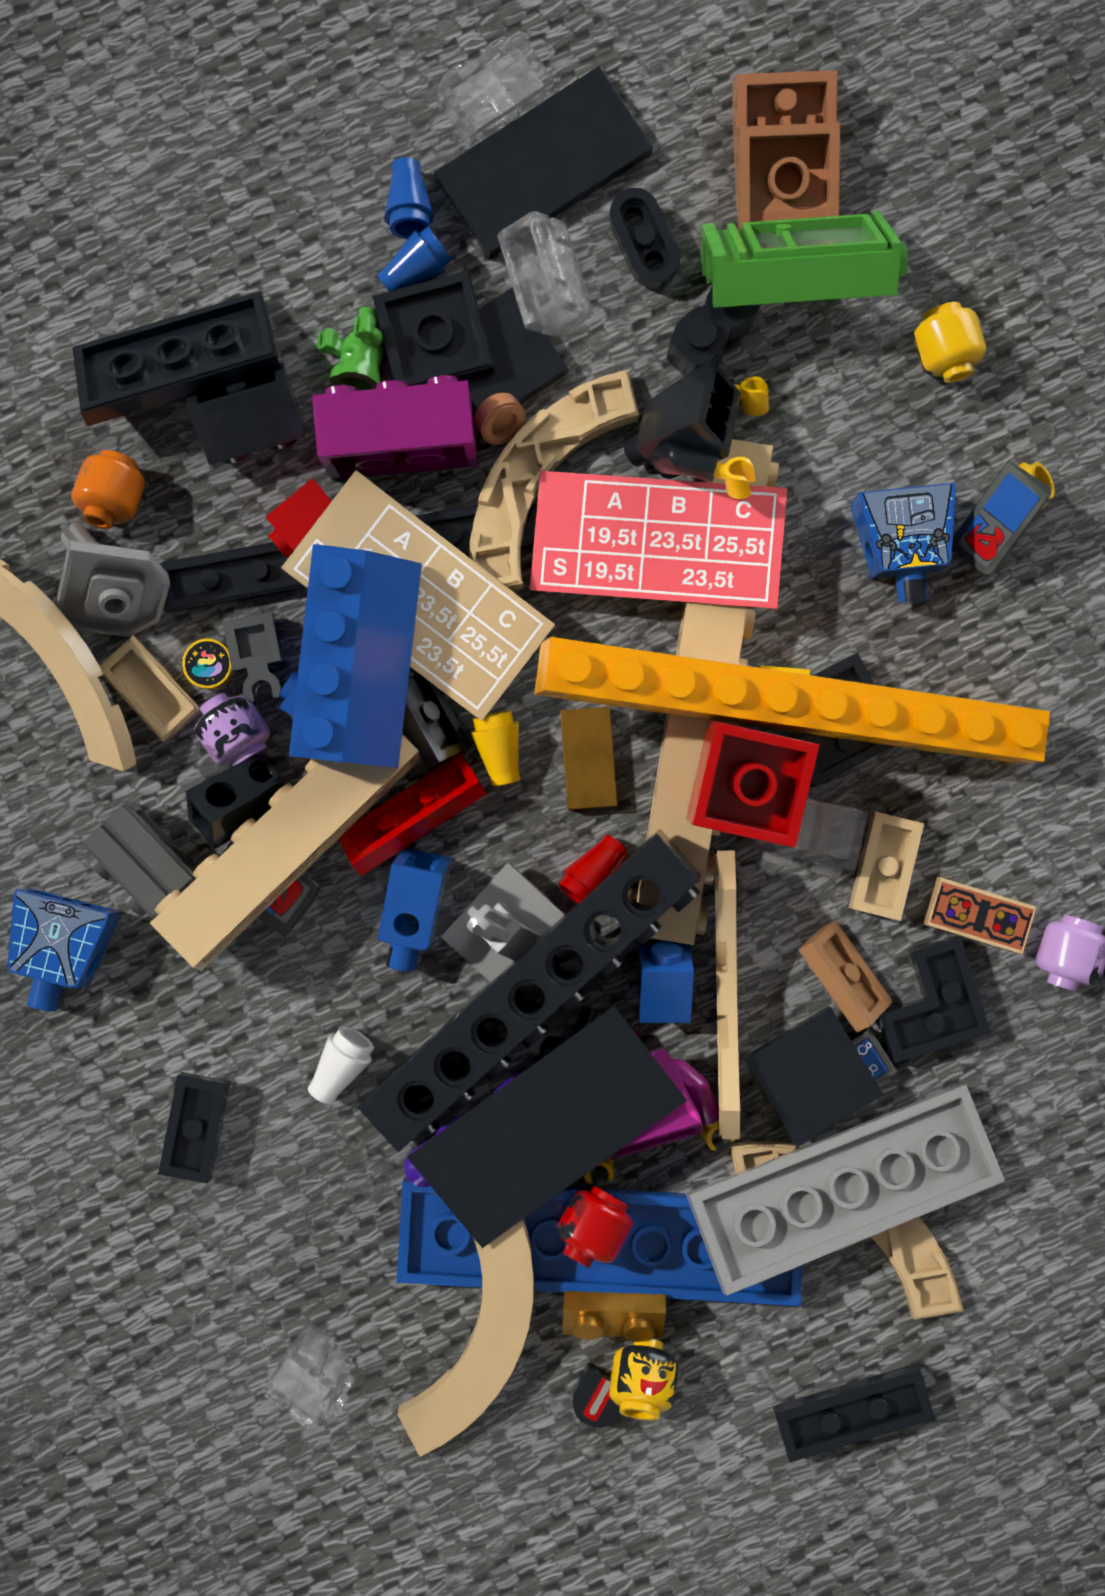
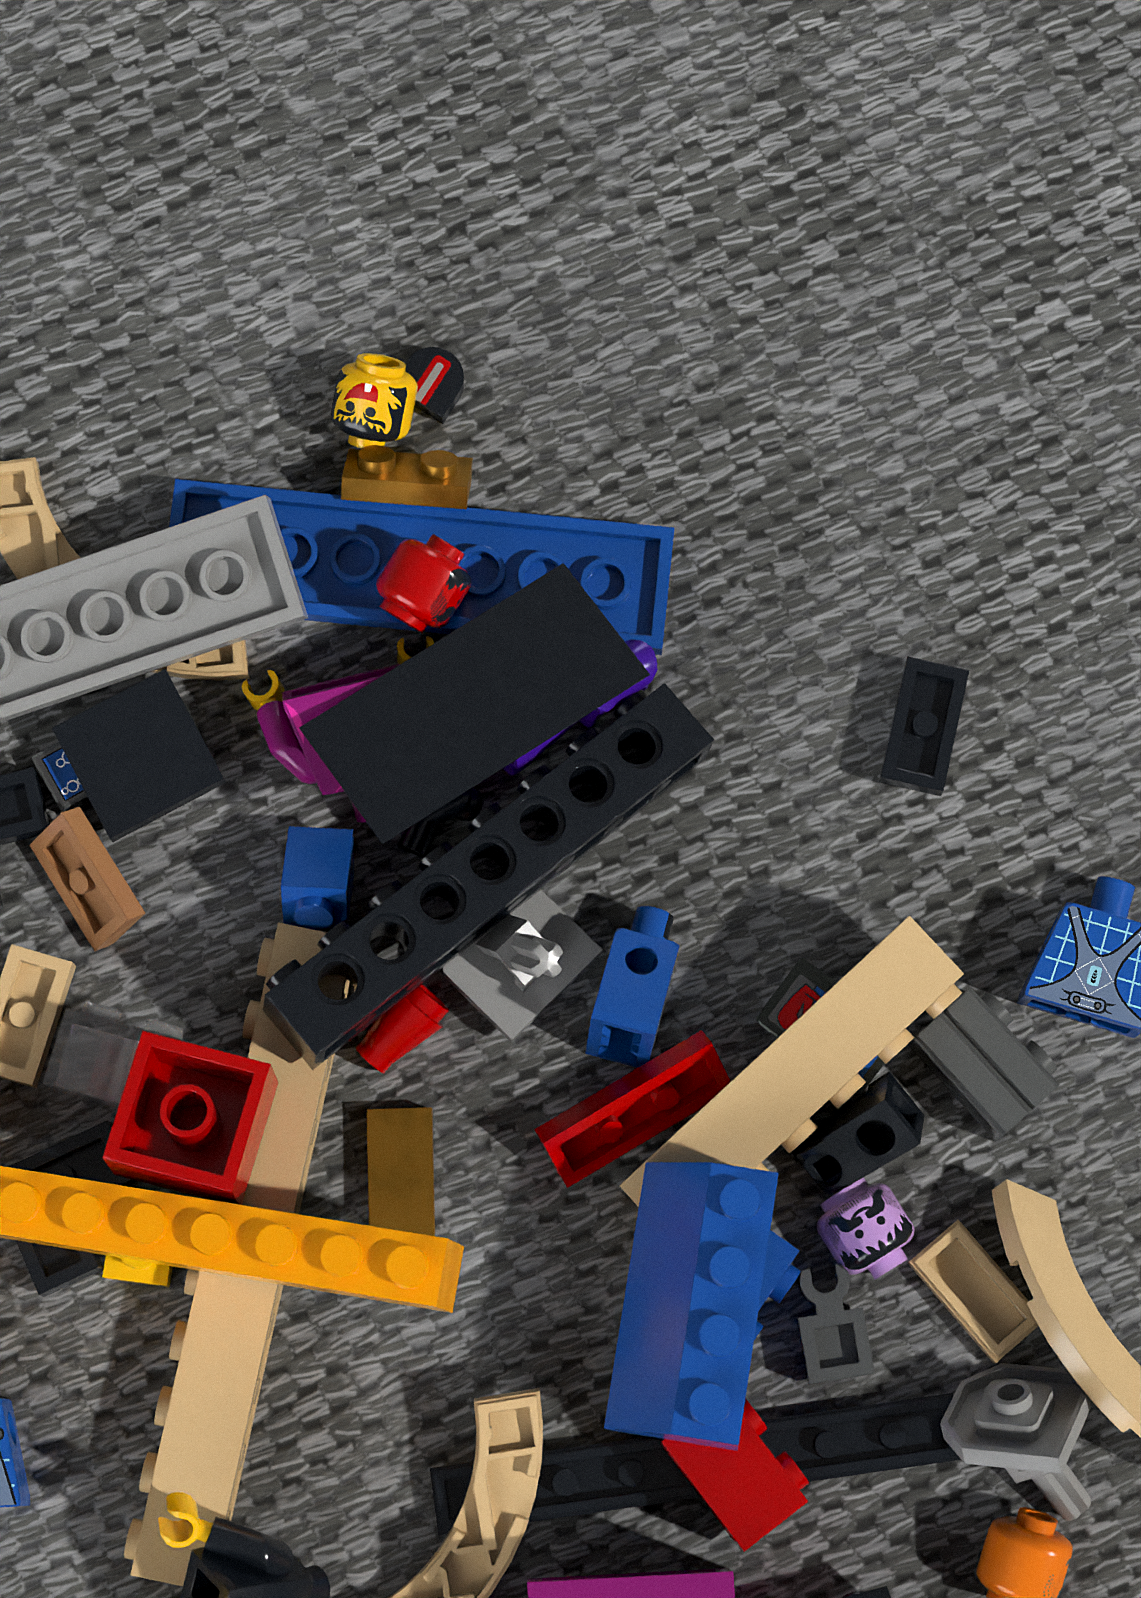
camera: 175 degrees left, 10 degrees down
tile [182,639,234,690] -> none
clear brick [264,1323,356,1431] -> none
tan sticker [281,470,555,721] -> none
white cone [308,1026,374,1104] -> none
tan tile [397,1219,534,1457] -> none
black plate [403,667,473,769] -> none
yellow cone [470,710,521,786] -> none
coral sticker [530,471,787,609] -> none
tan tile [714,851,740,1139] -> none
black plate [772,1363,935,1462] -> none

